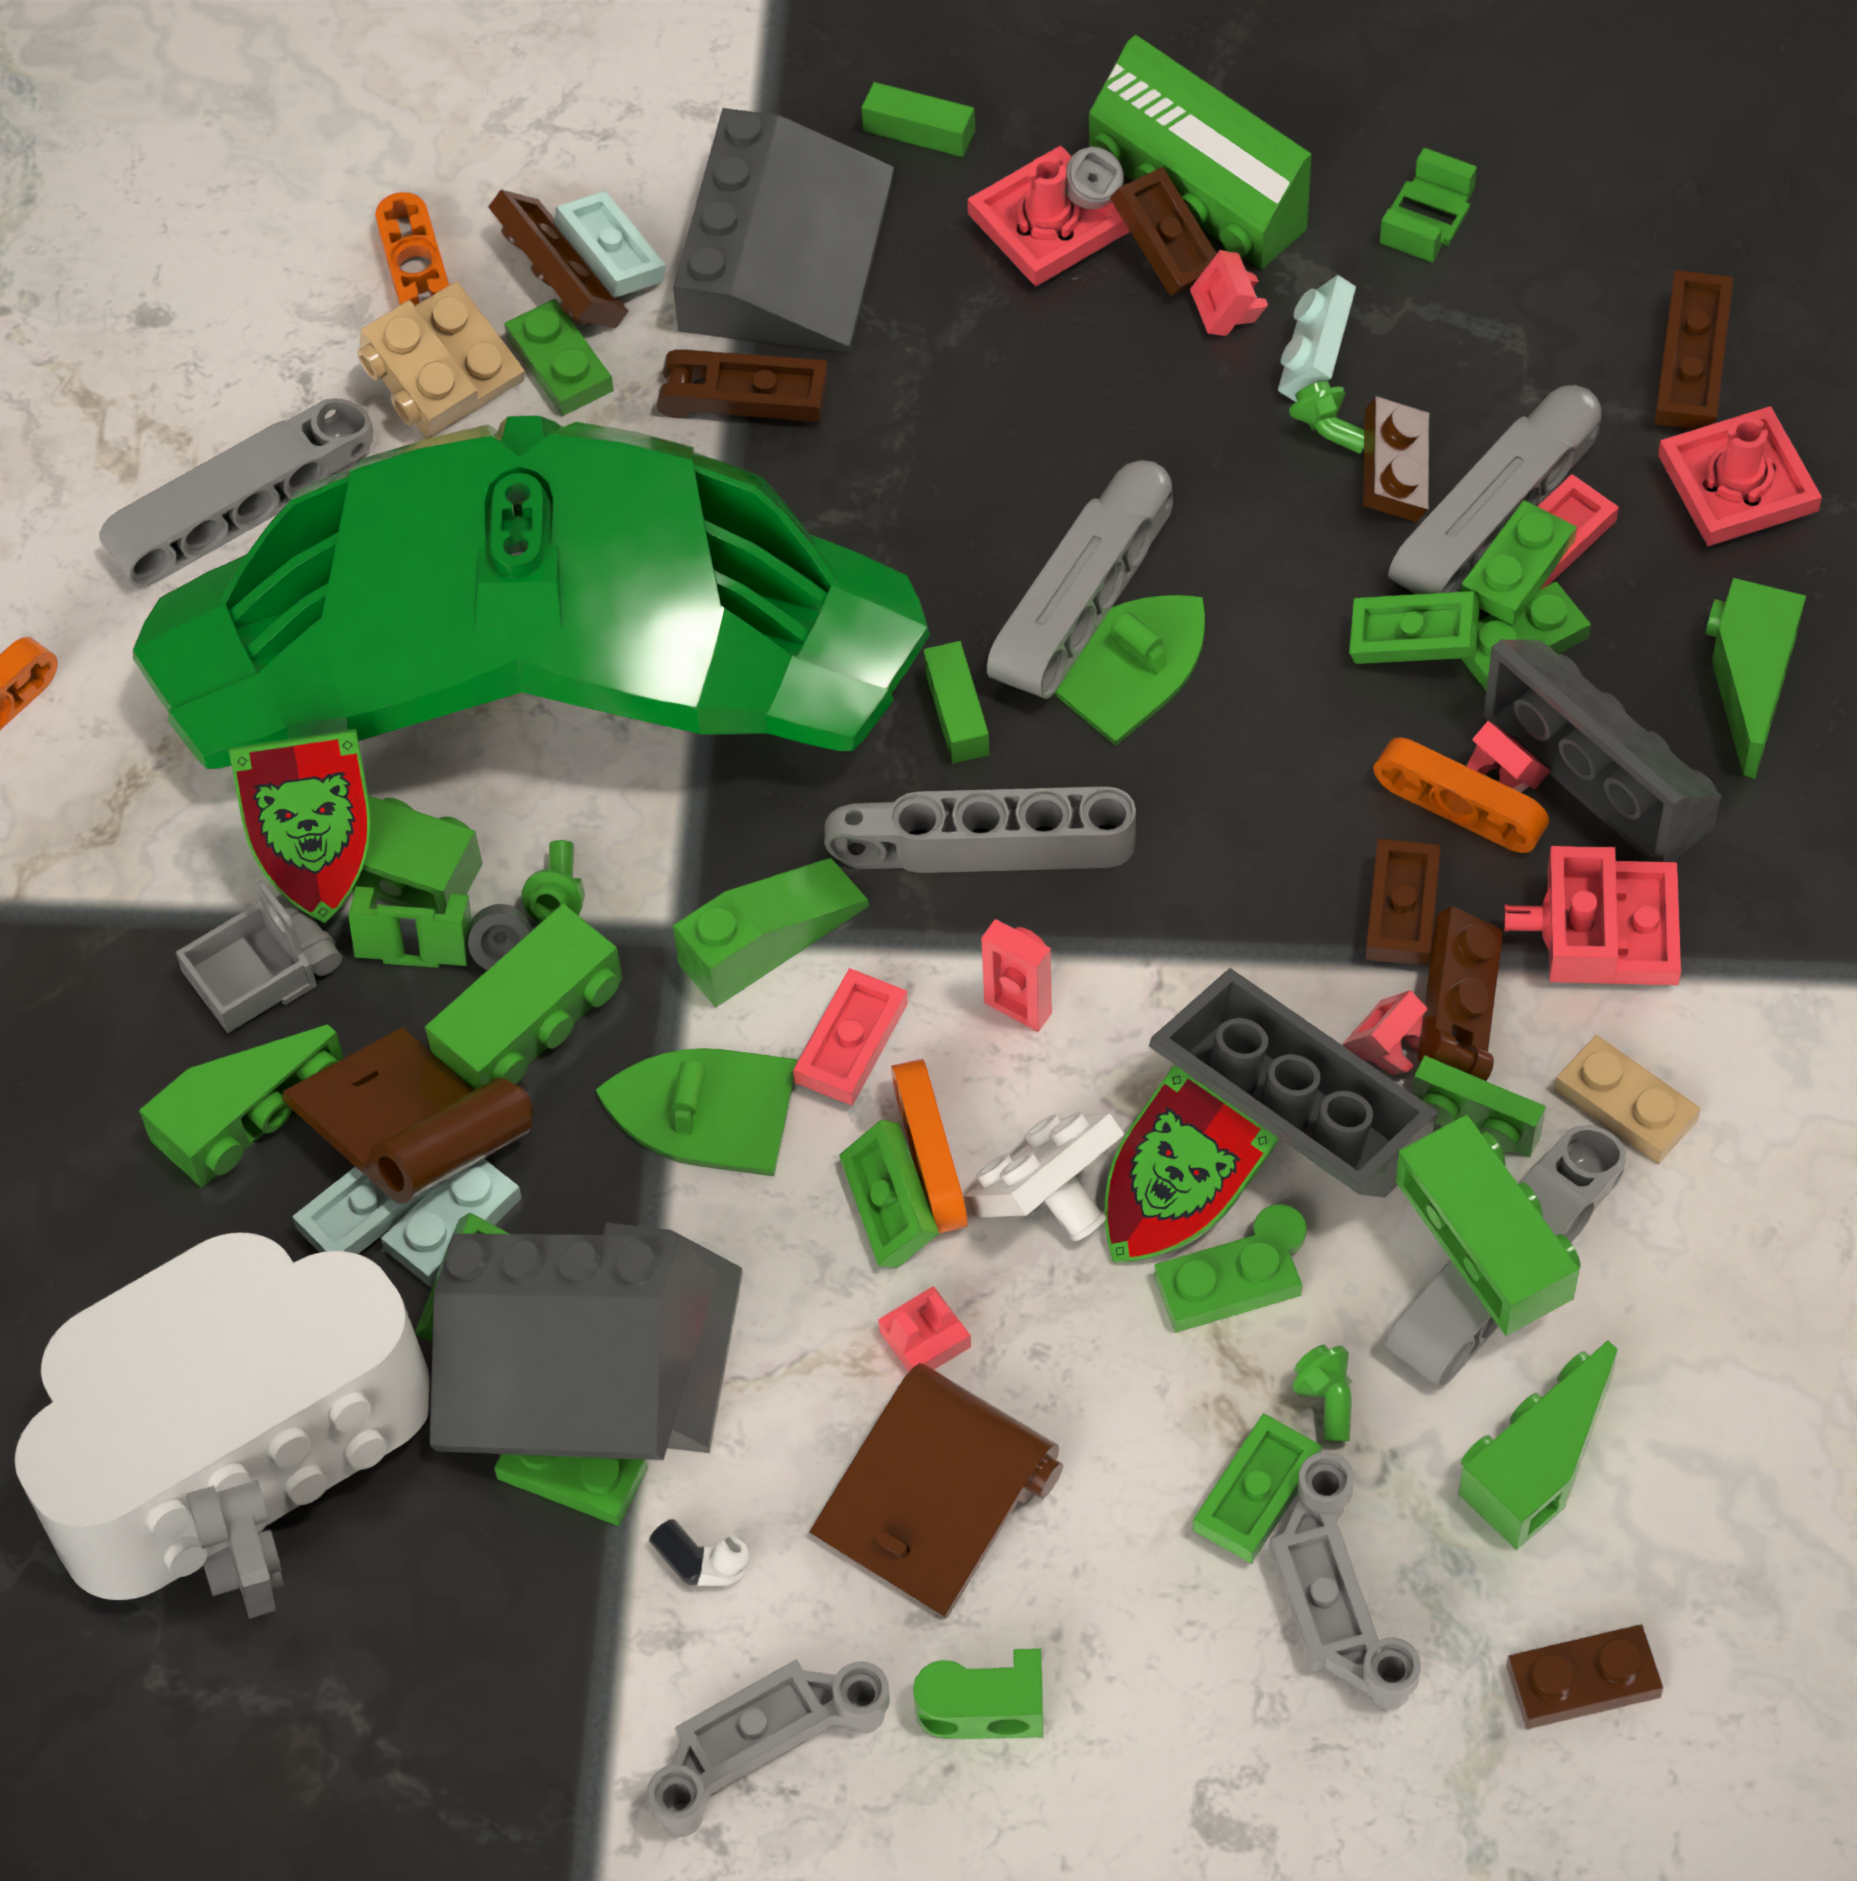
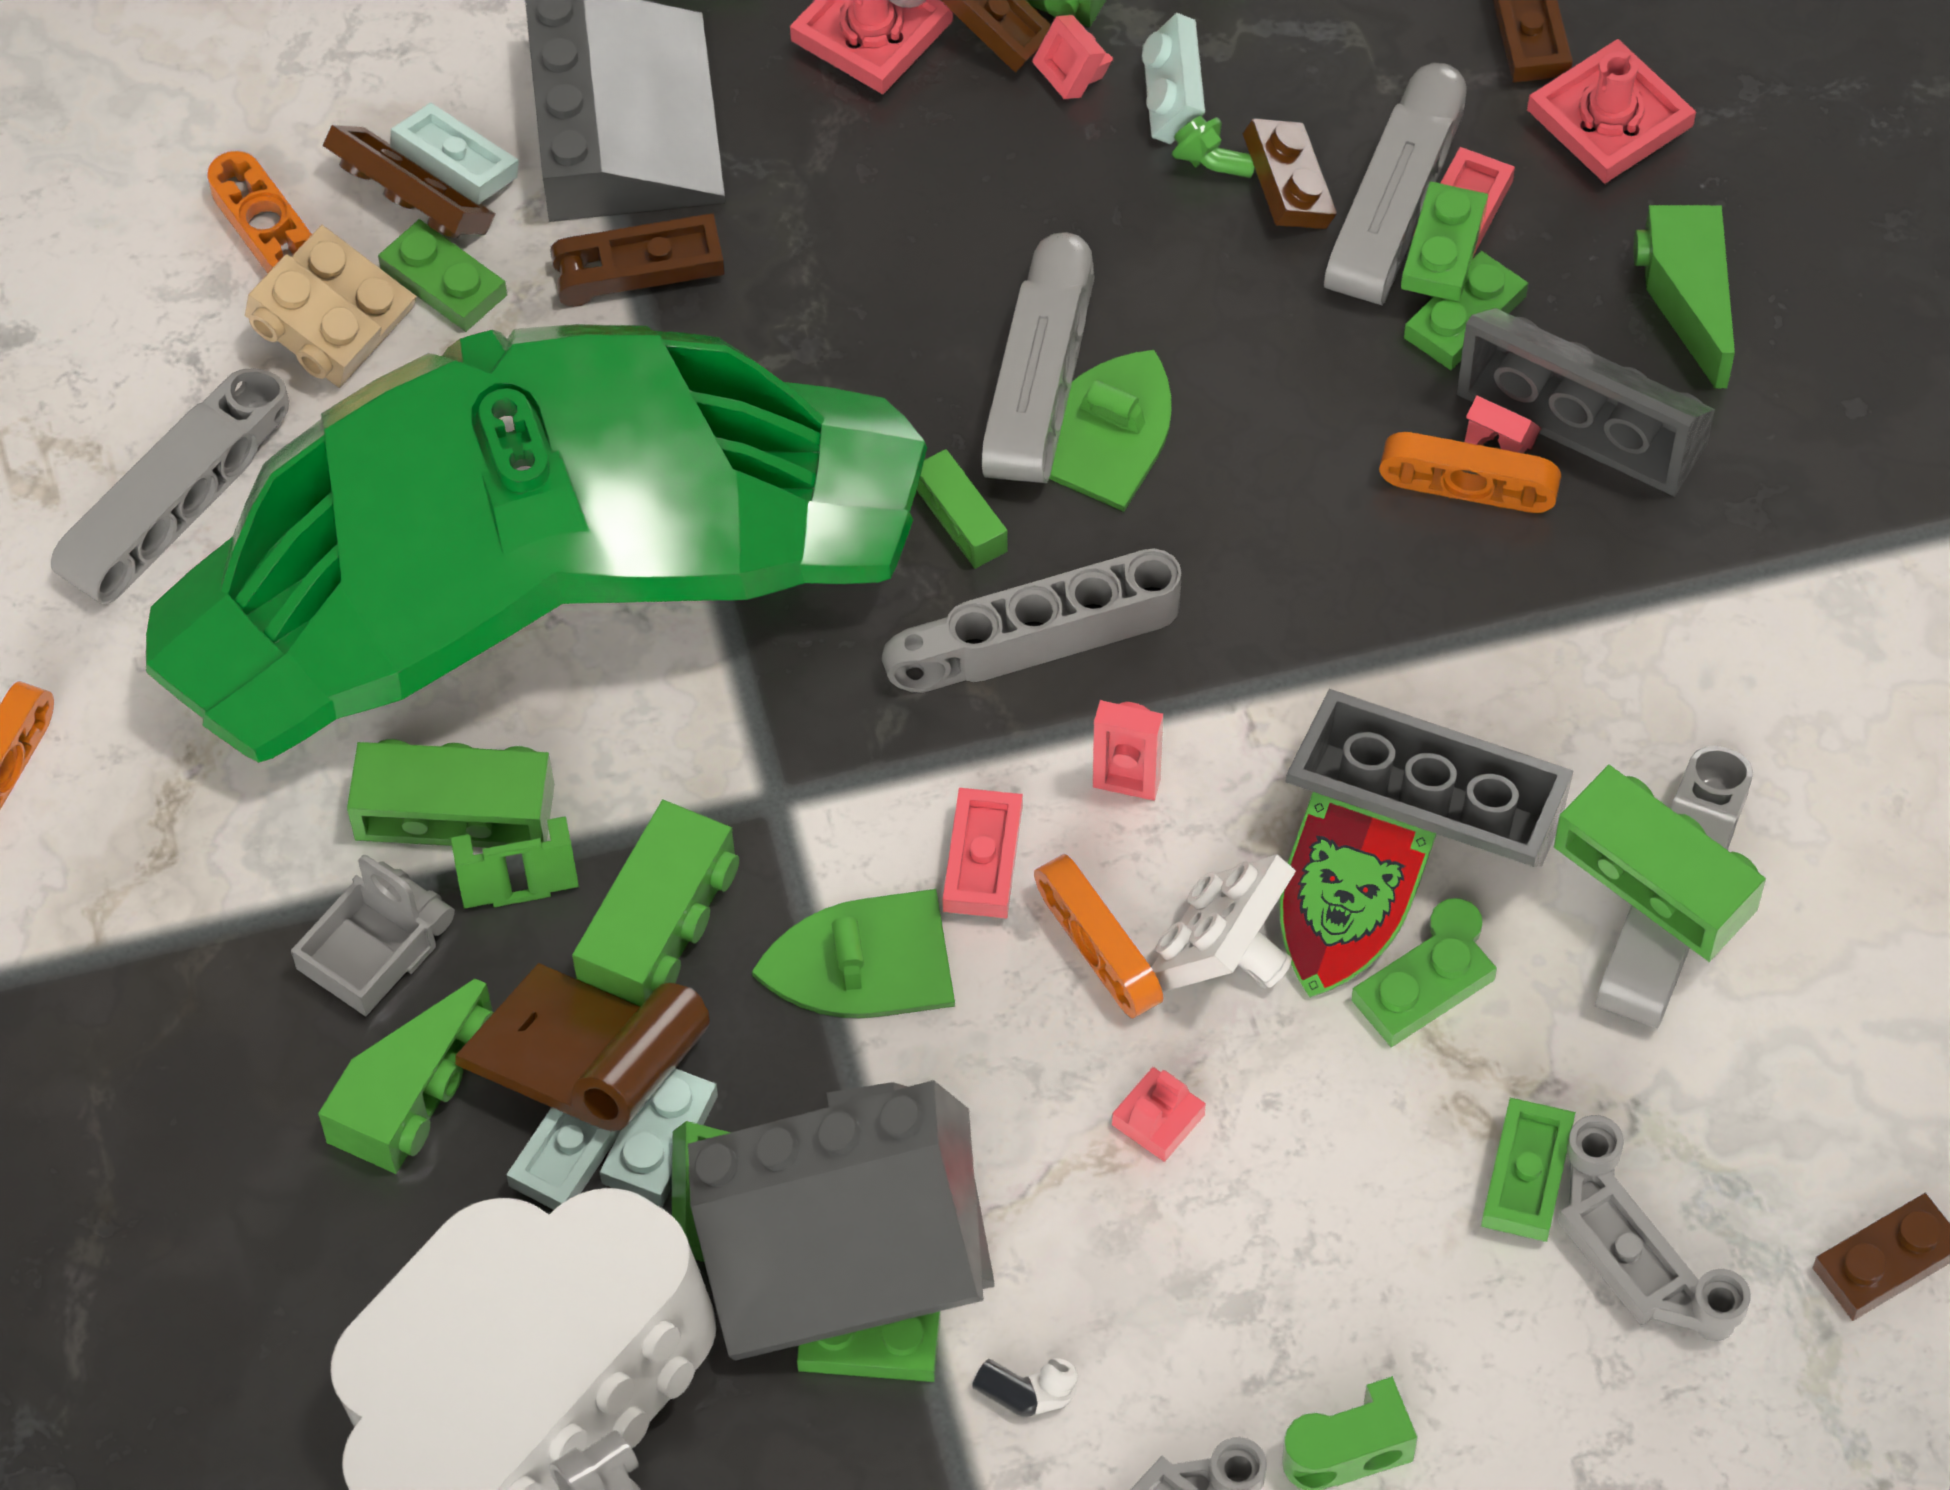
camera: 20 degrees left, 0 degrees up
shield [229,729,371,923] -> none
dark grey tile [468,904,532,970] -> none
bright green plate [521,840,585,923] -> none
bright green slope [673,858,869,1008] -> none
reddish brown door [809,1363,1063,1618] -> none
bright green plate [839,1120,940,1268] -> none
bright green plate [1292,1345,1352,1442] -> none
coral tile [1343,990,1428,1075] -> none
bright green plate [1349,591,1480,664] -> none
reddish brown plate [1365,838,1441,966] -> none
bright green plate [1412,1056,1546,1158] -> none
reddish brown plate [1418,906,1503,1081] -> none
bright green slope [1459,1340,1618,1550] -> none
coral plate [1503,846,1681,985] -> none
tan plate [1554,1034,1701,1164] -> none

